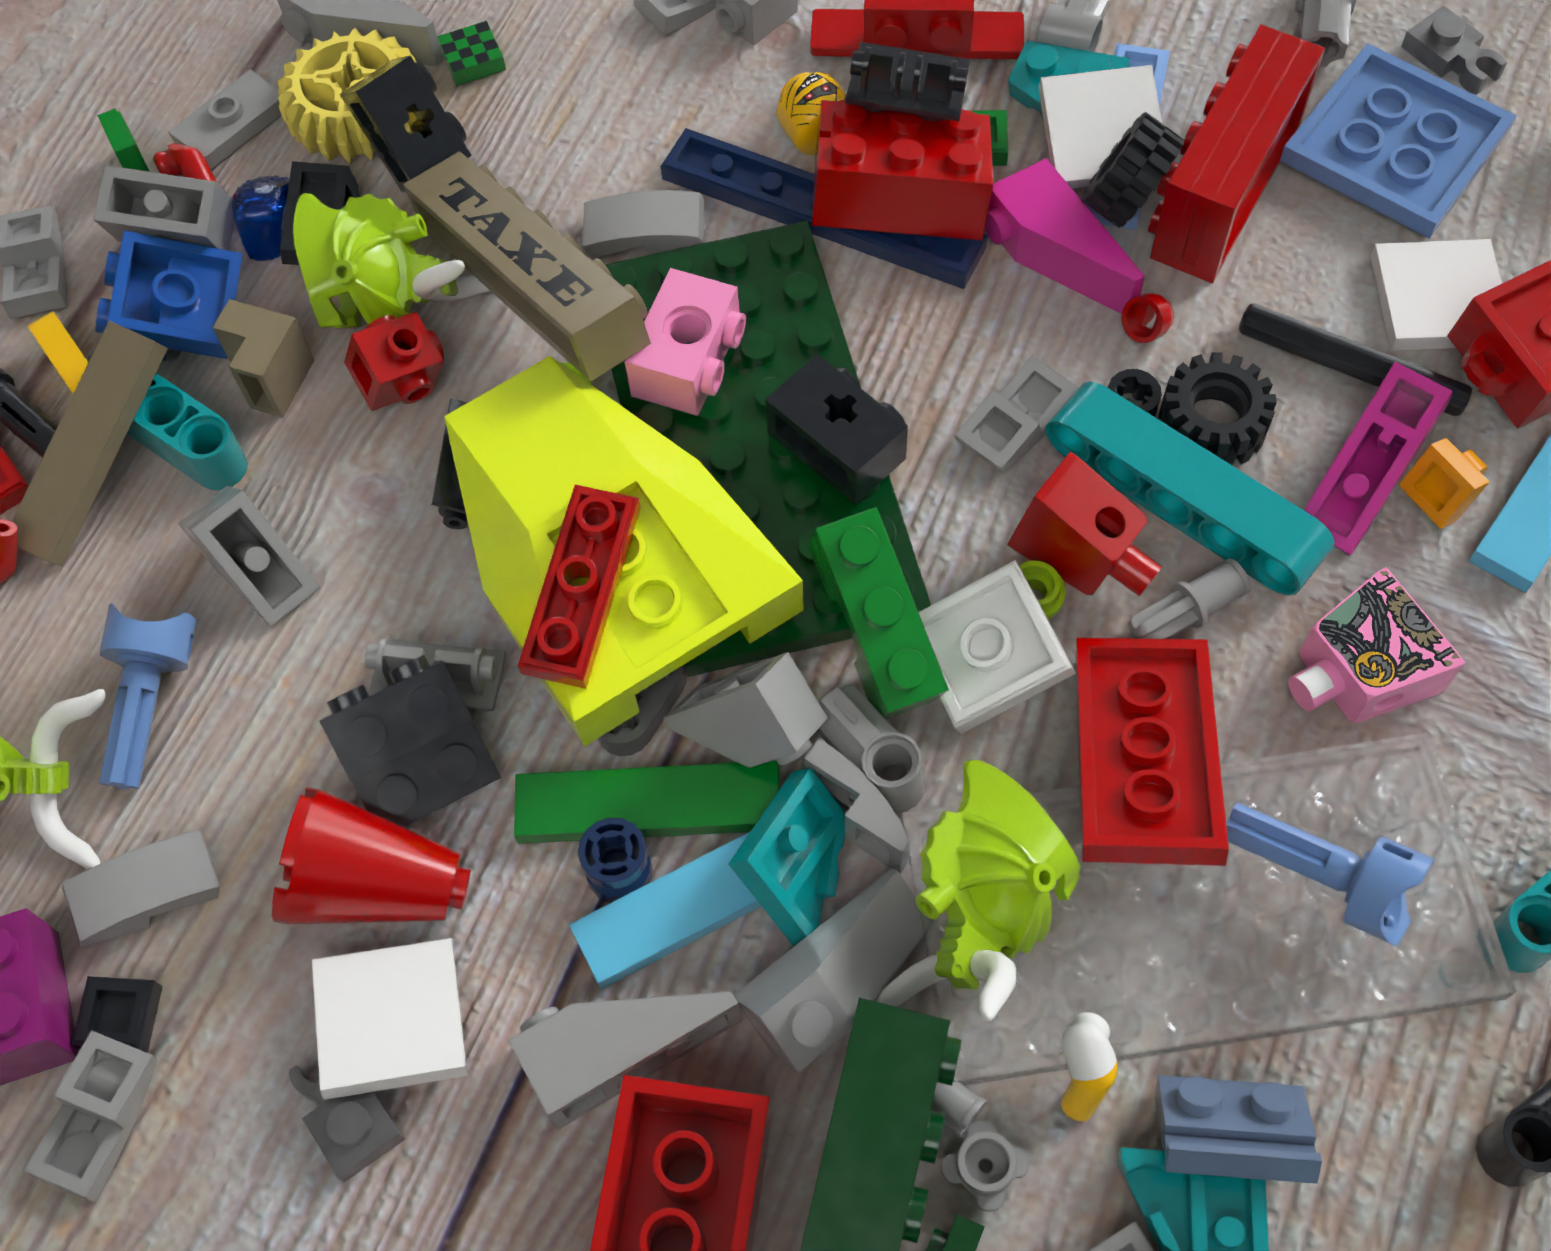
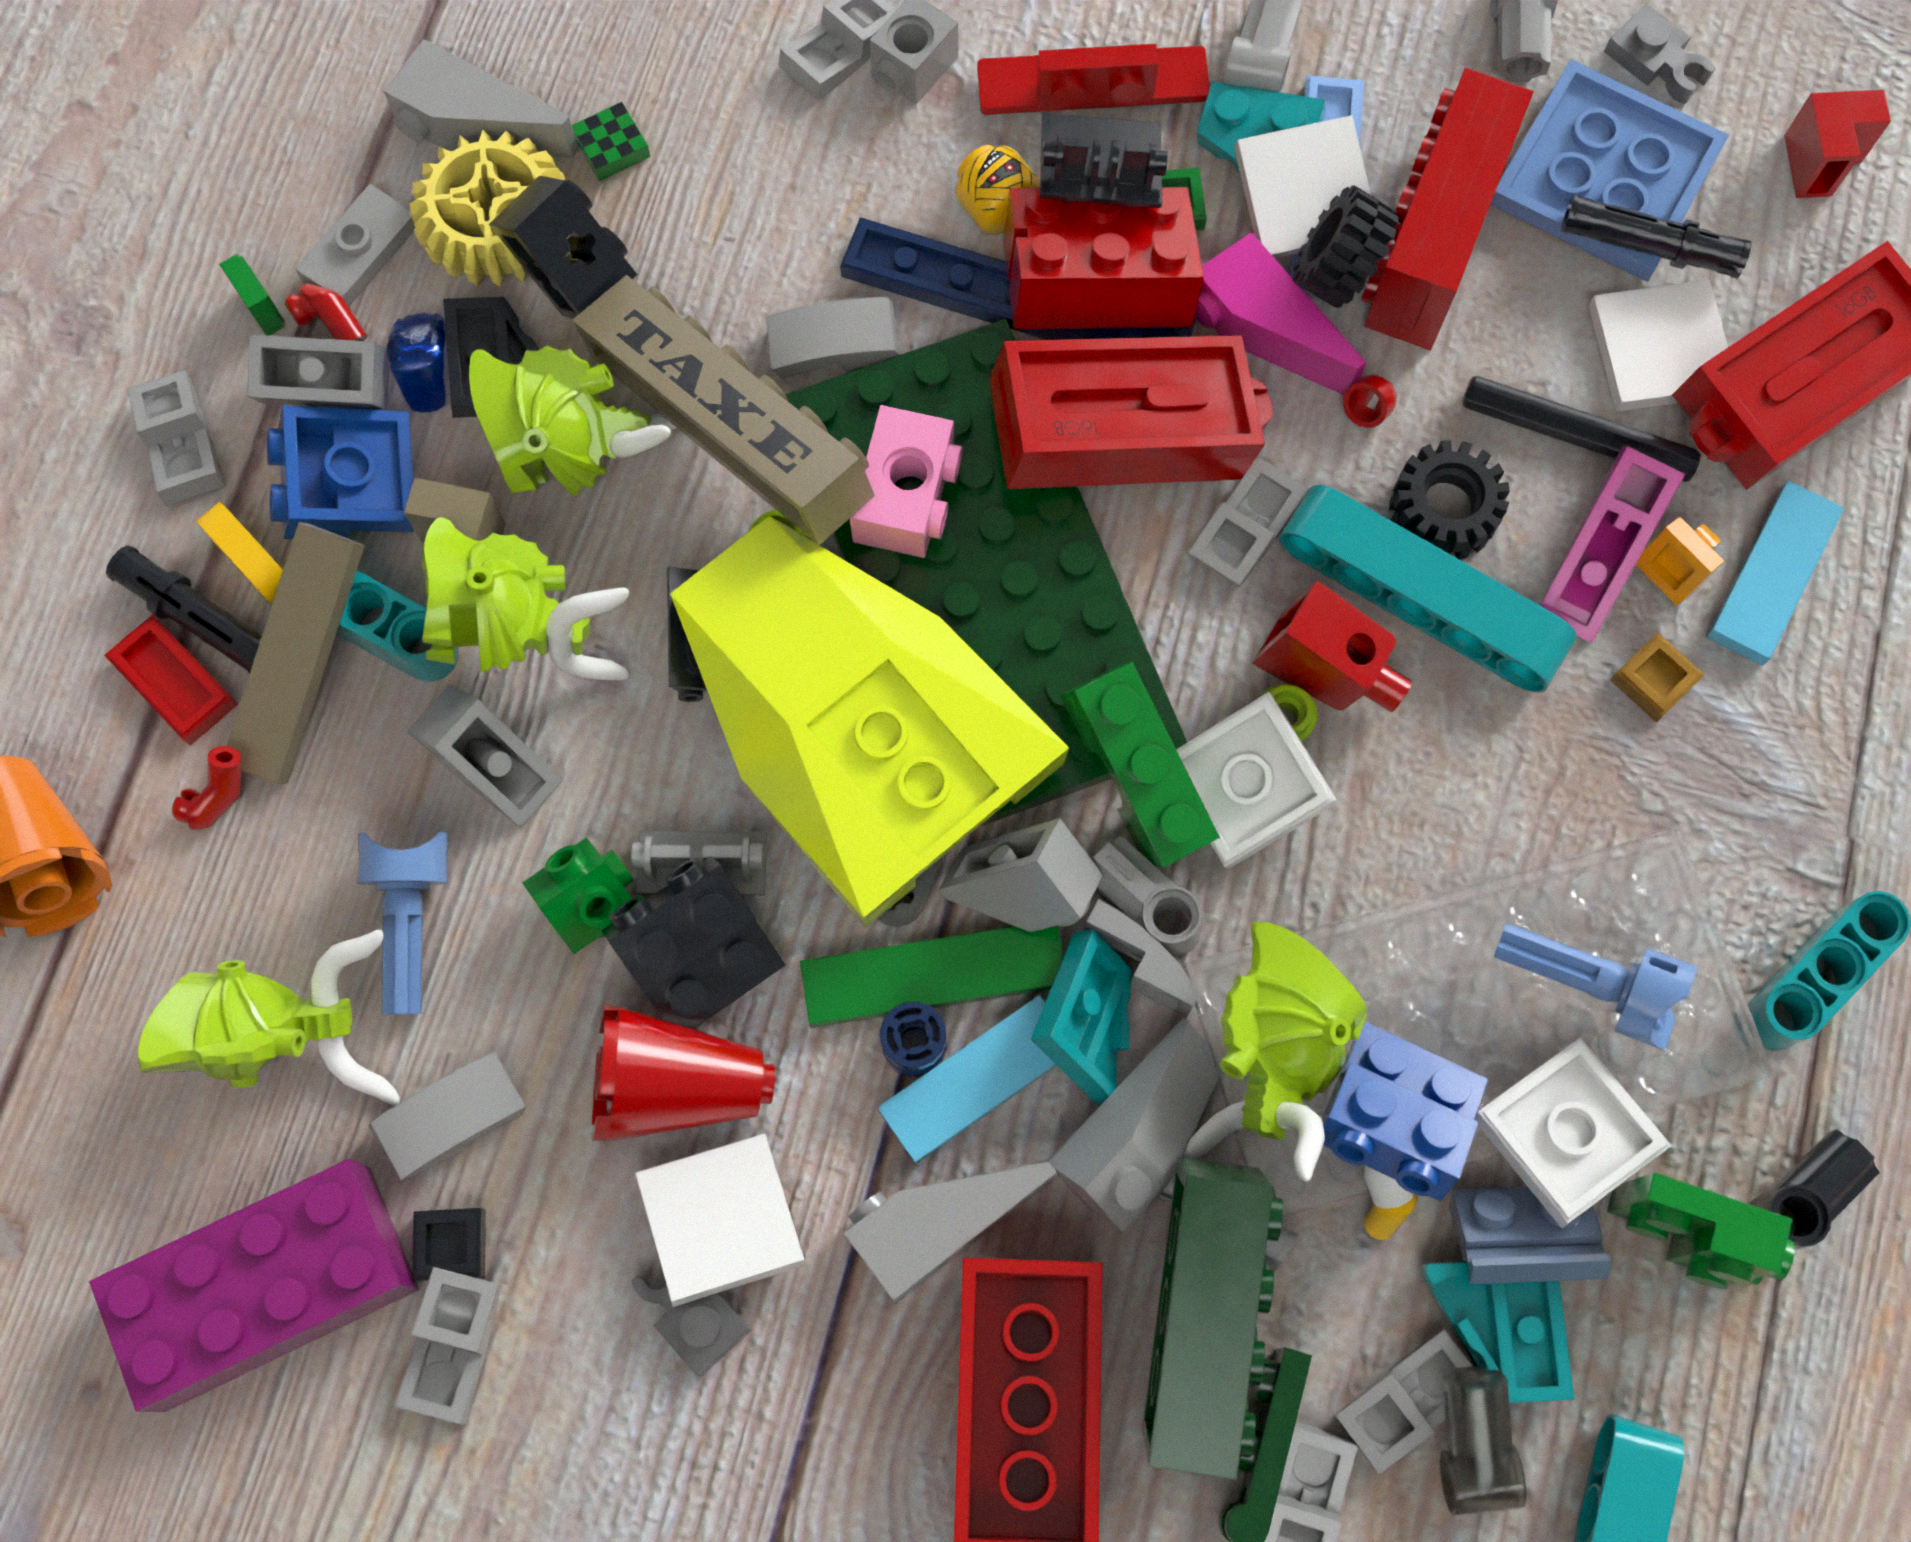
camera: 10 degrees left, 10 degrees up
red brick [344,312,444,411] -> none
red tile [517,484,641,689] -> none
black brick [765,354,908,505] -> none
light grey plate [942,1121,1029,1212] -> none
red plate [1075,638,1229,866] -> none
black bush [1107,369,1162,417] -> none
light grey axle [1128,558,1251,639] -> none
torso [1288,567,1466,723] -> none
none -> lime helmet [421,517,629,681]
none -> green brick [522,837,635,954]
none -> red piece [989,335,1273,489]
none -> plate [1322,1022,1488,1201]
none -> white tile [1474,1037,1672,1228]
none -> black pin [1561,194,1752,279]
none -> green plate [1607,1172,1795,1289]
none -> pearl gold tile [1610,632,1705,722]

